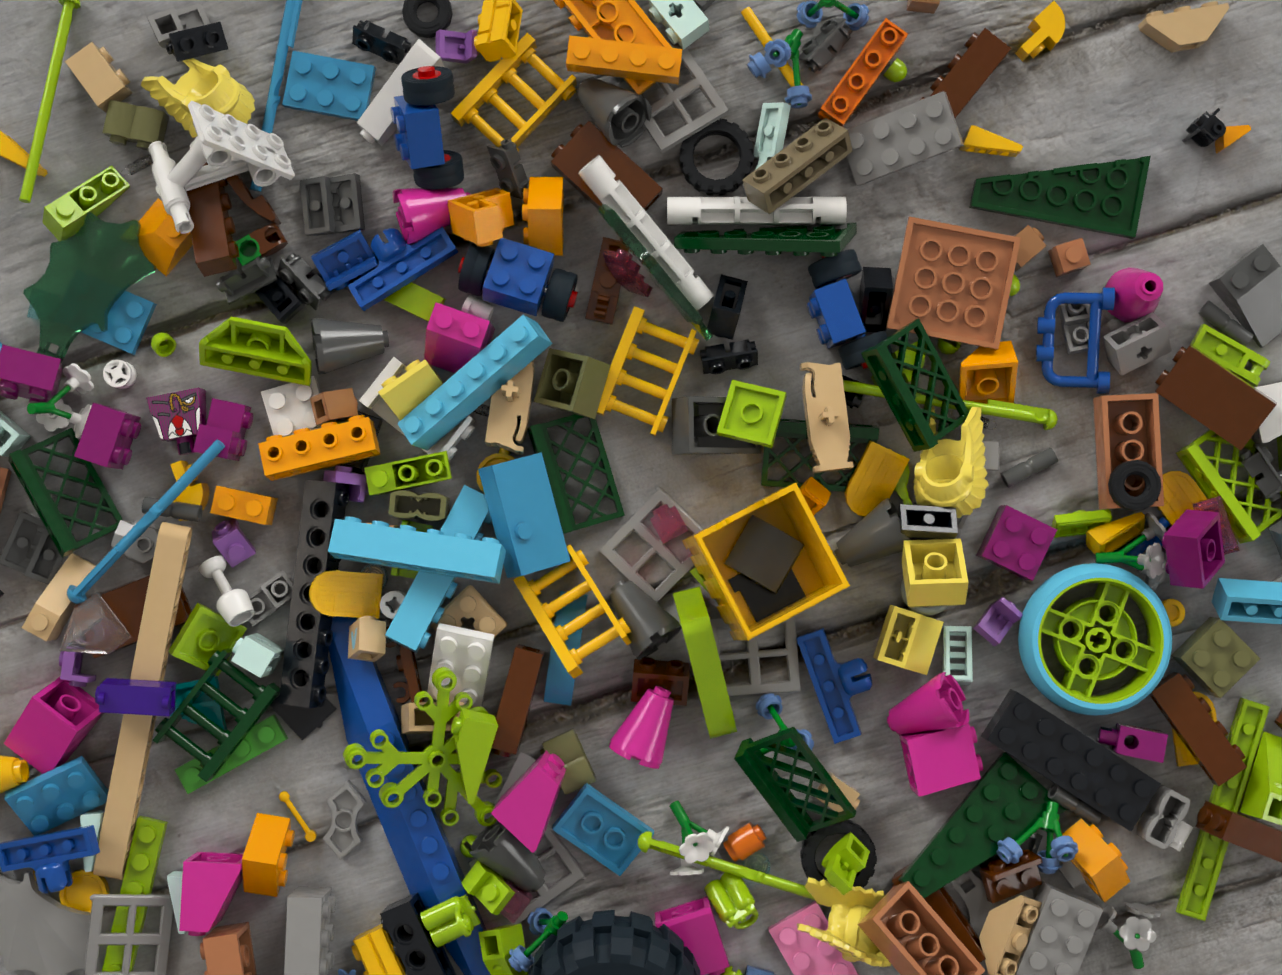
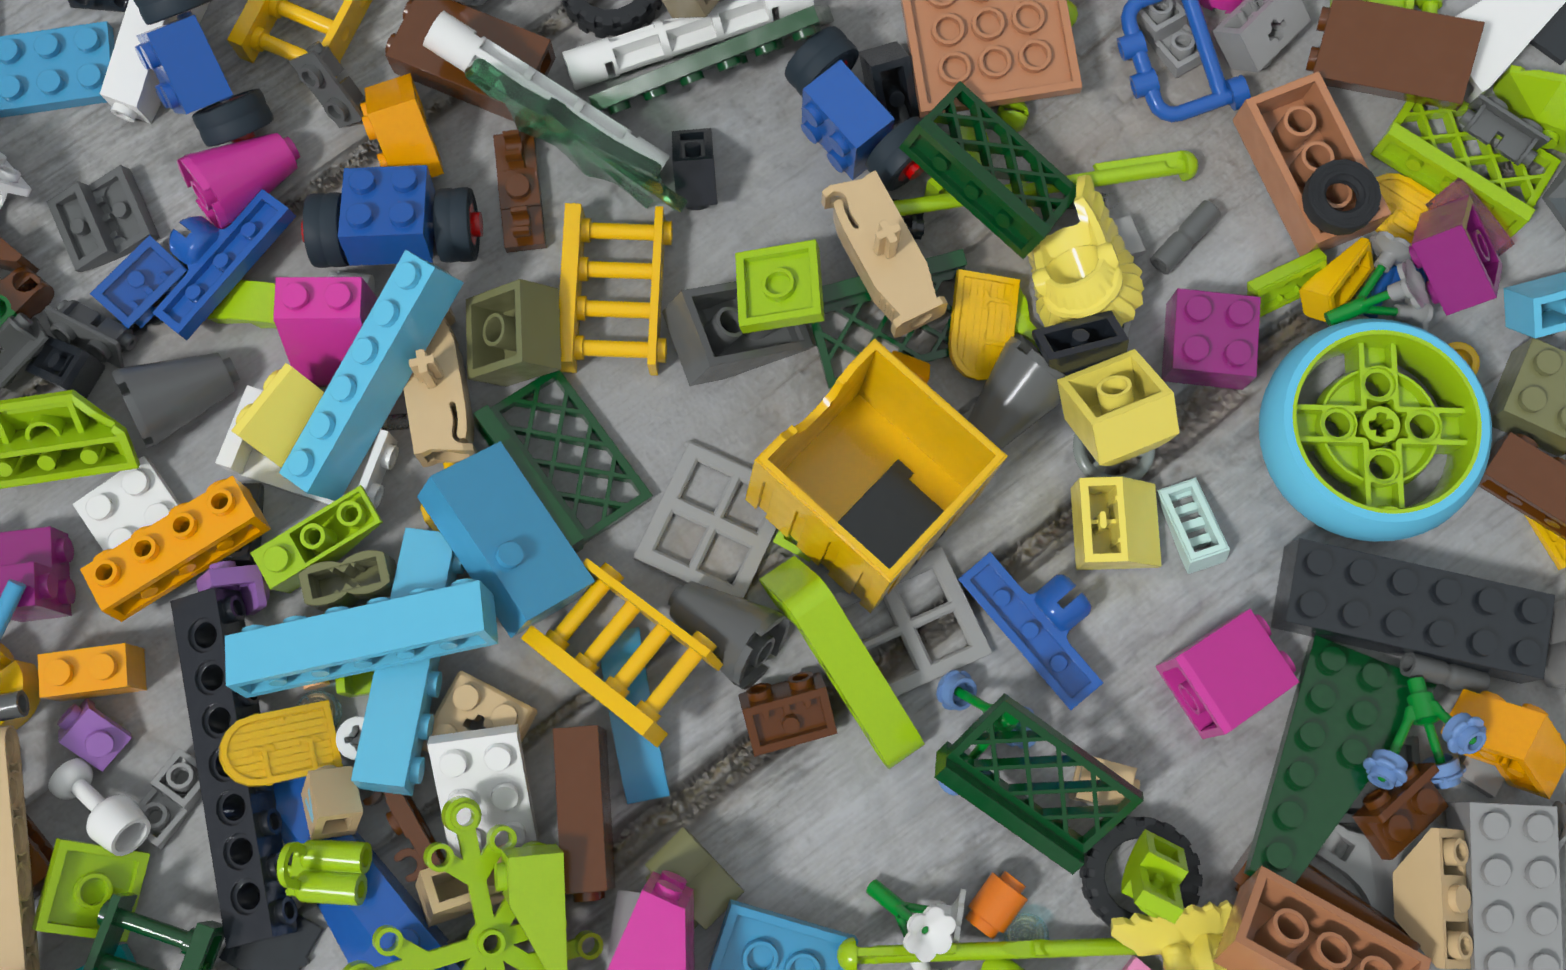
camera: 20 degrees left, 10 degrees down
light aqua brick [231,633,285,678] -> none
medium nougat brick [310,388,359,425] -> none
light orange brick [447,187,514,247] -> none
clear pink slope [603,249,653,297] -> none
dark pink cone [609,686,674,769] -> none
clear pink brick [650,504,688,544] -> none
black hinge [700,339,758,374] -> none
dark grey slope [724,515,804,594] -> none
dark pink cone [887,672,969,735] -> none
light orange slope [958,341,1018,404] -> none
medium lavender bracket [973,597,1023,647] -> none
magenta torso [1098,723,1168,763] -> none
none -> lime piece [277,839,372,906]

